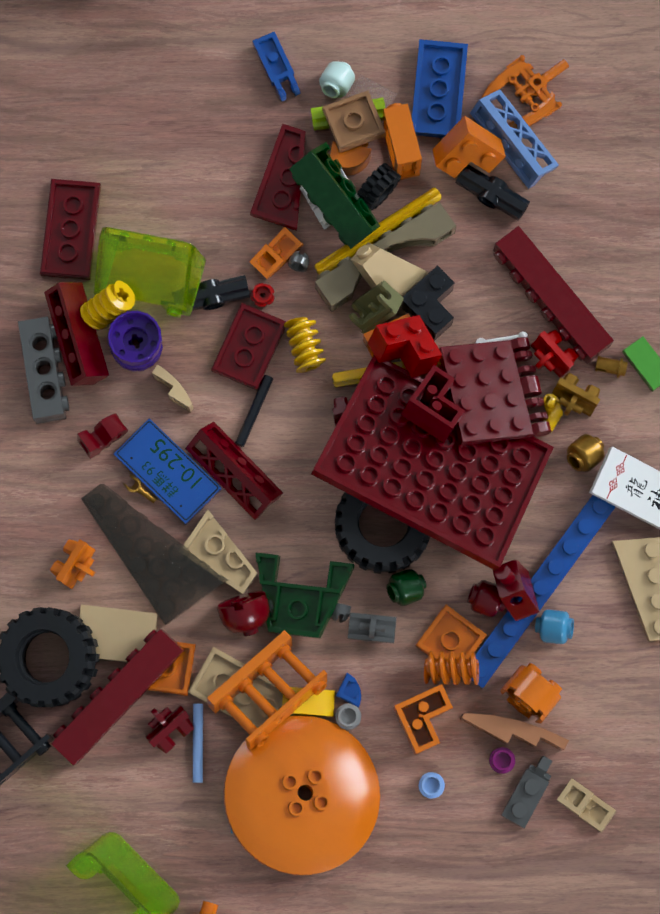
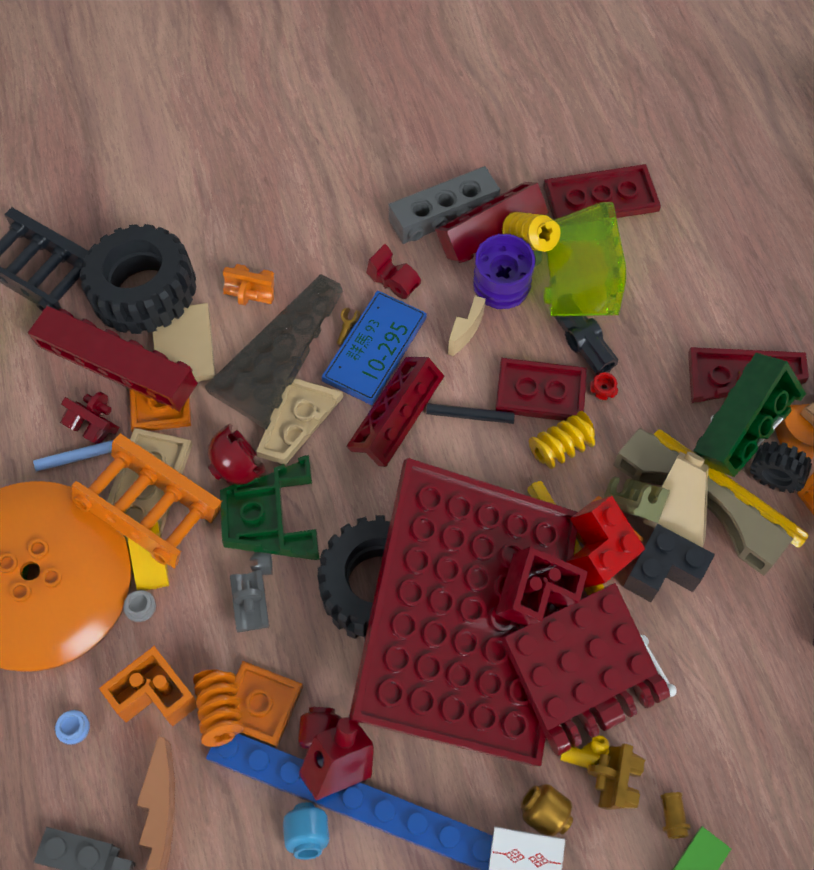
camera: 75 degrees right, 15 degrees down
orange slope [250,227,304,279] -> none
dark grey hinge [288,251,310,272] -> none
blue tile [336,673,361,708] -> none
dark green head [386,569,426,606] -> none
magenta plate [489,747,515,774] -> none
dark red brick [493,226,614,364] -> none
orange brick [500,663,562,724] -> none
red hips [530,330,578,378] -> none

